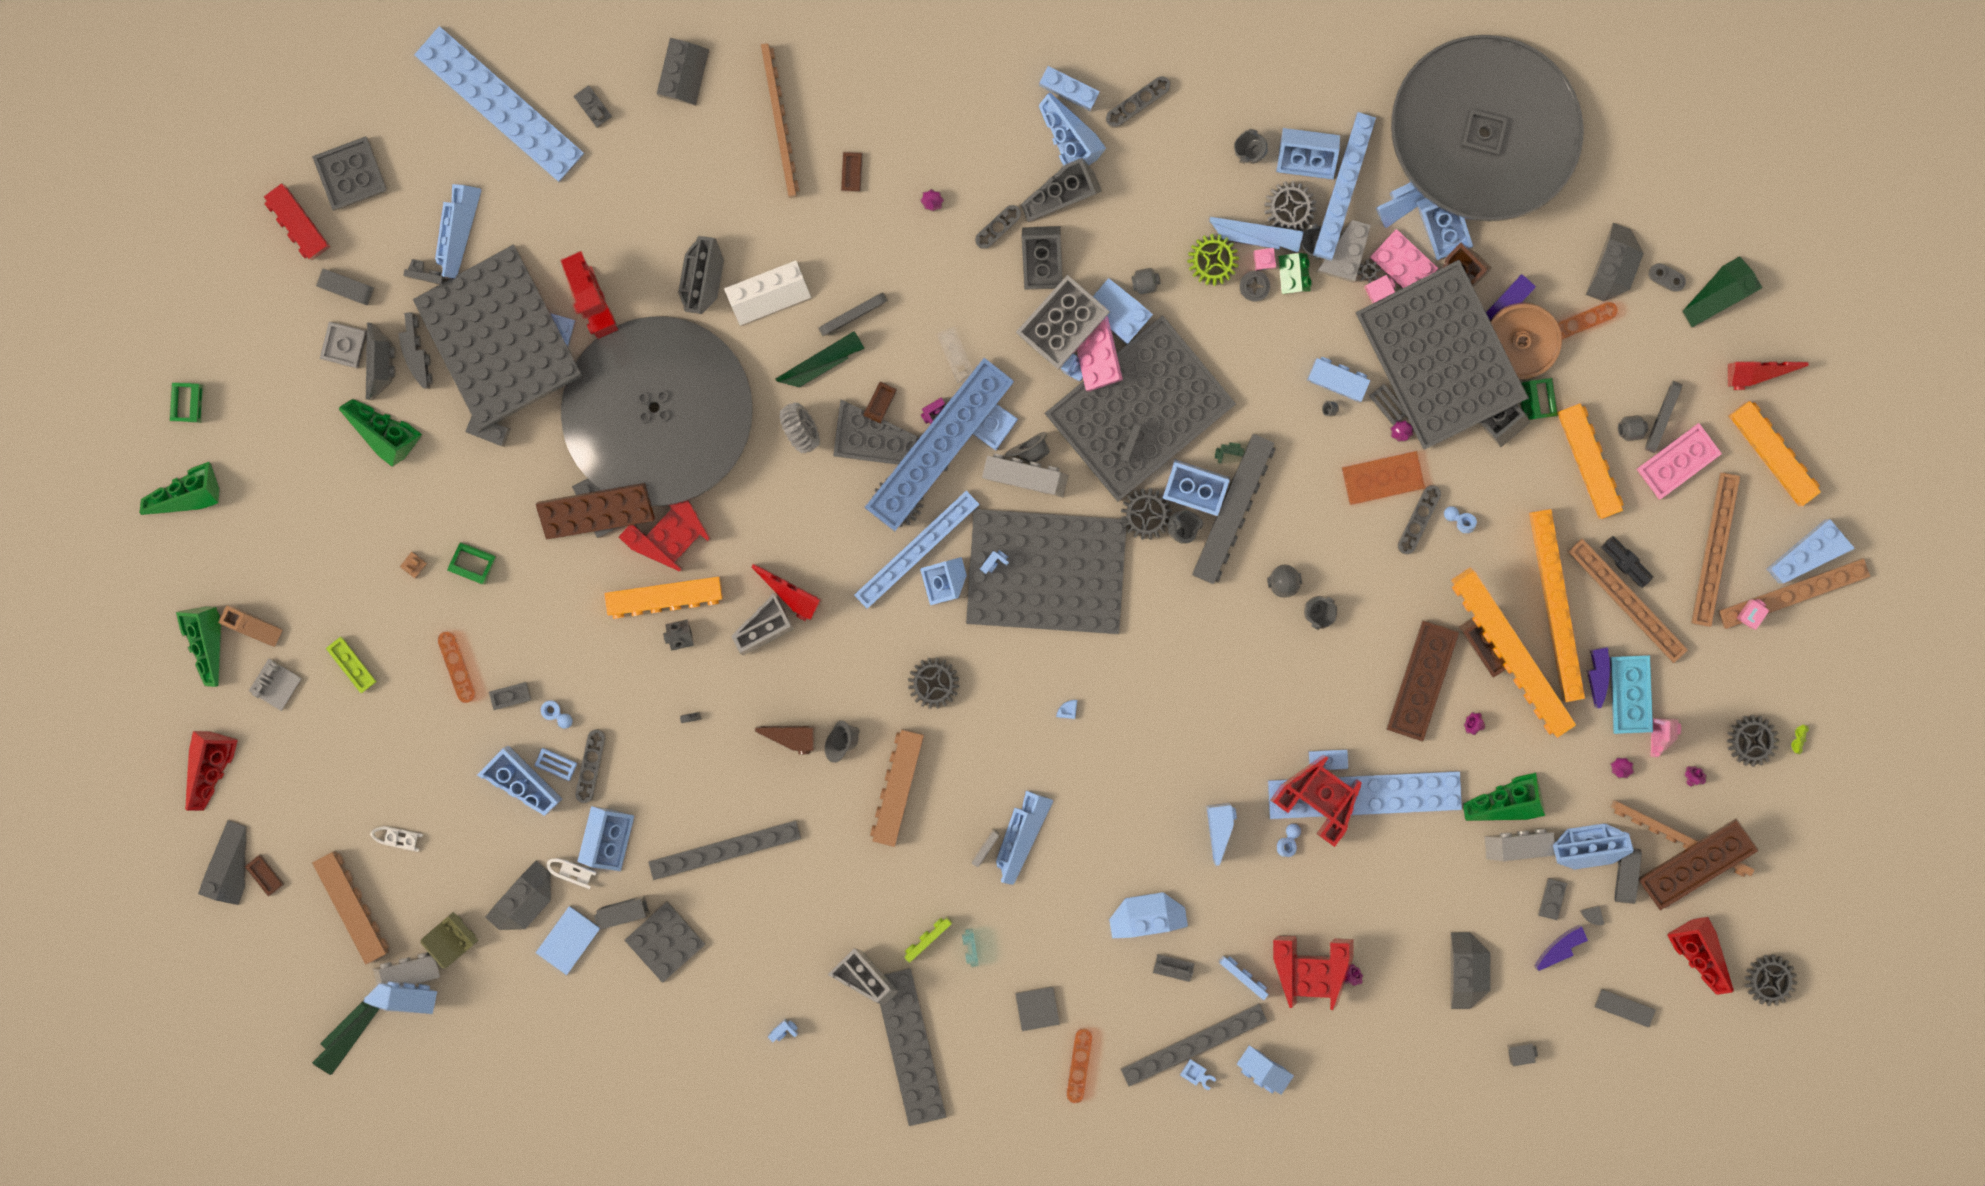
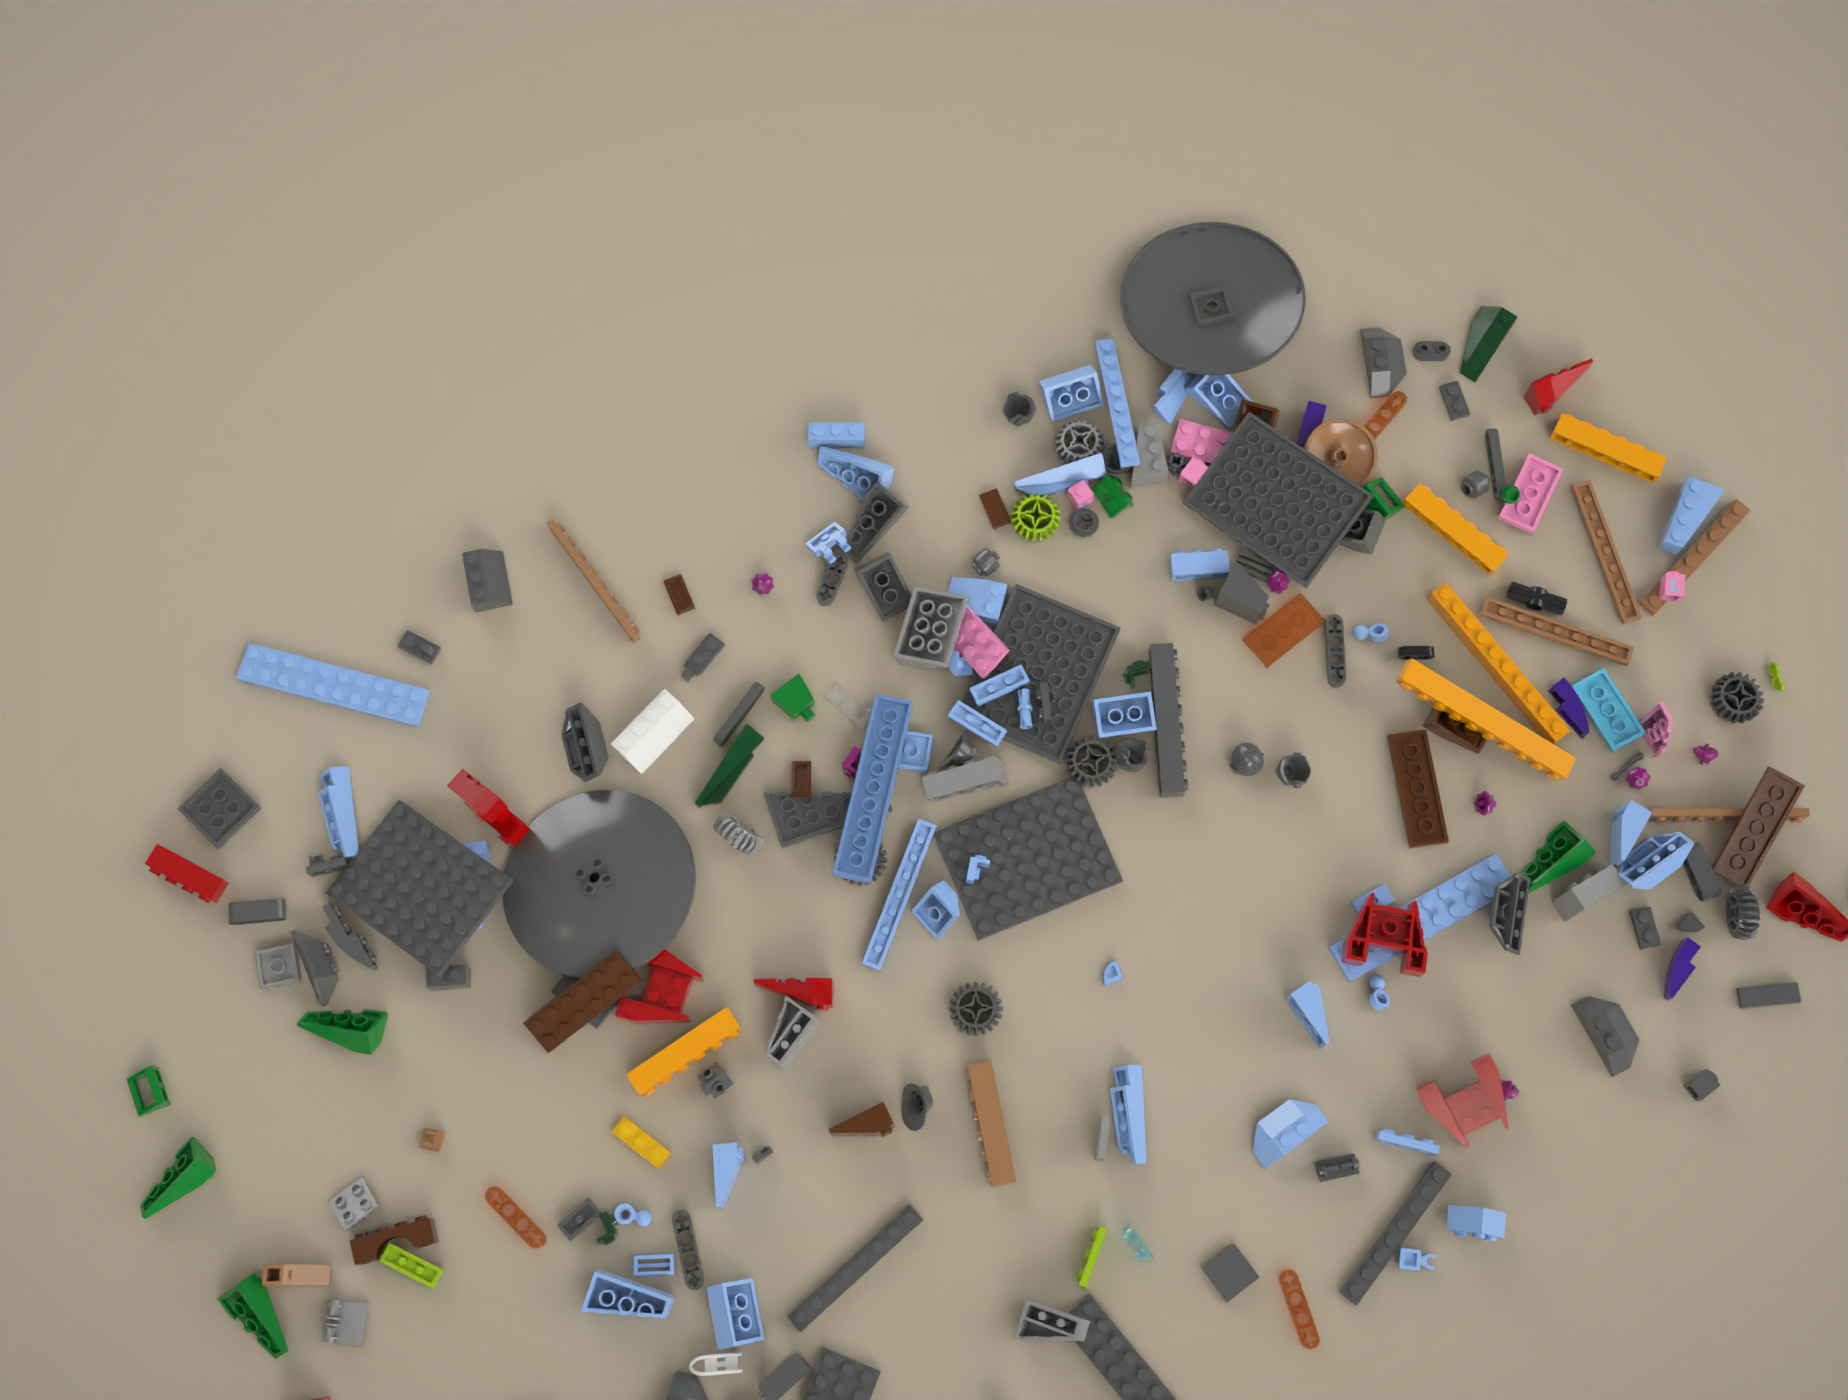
camera: 25 degrees left, 15 degrees down
green tile [447,542,496,585] -> none
dark grey beam [1106,76,1170,128] -> none
none -> light grey hinge [328,1177,381,1231]
none -> reddish brown arch [350,1215,439,1266]
none -> clear green bracket [597,1211,619,1245]
none -> yellow plate [611,1116,672,1169]
none -> dark grey hinge [681,633,725,682]
none -> light blue slope [712,1142,745,1209]
none -> green torso [770,673,815,722]
none -> light blue plate [806,522,851,564]
none -> light blue plate [948,700,1007,748]
none -> light blue plate [969,665,1030,707]
none -> reddish brown tile [979,488,1011,529]
none -> light blue pin [1017,689,1033,729]
none -> dark grey slope [1215,561,1270,625]
none -> black beam [1398,646,1435,660]
none -> dark grey plate [1439,381,1470,421]
none -> dark grey wedge [1489,873,1531,955]
none -> green plate [1501,485,1520,504]
none -> light blue slope [1610,800,1652,868]
none -> dark grey hinge [1611,753,1644,780]
none -> dark grey gear [1725,886,1761,940]

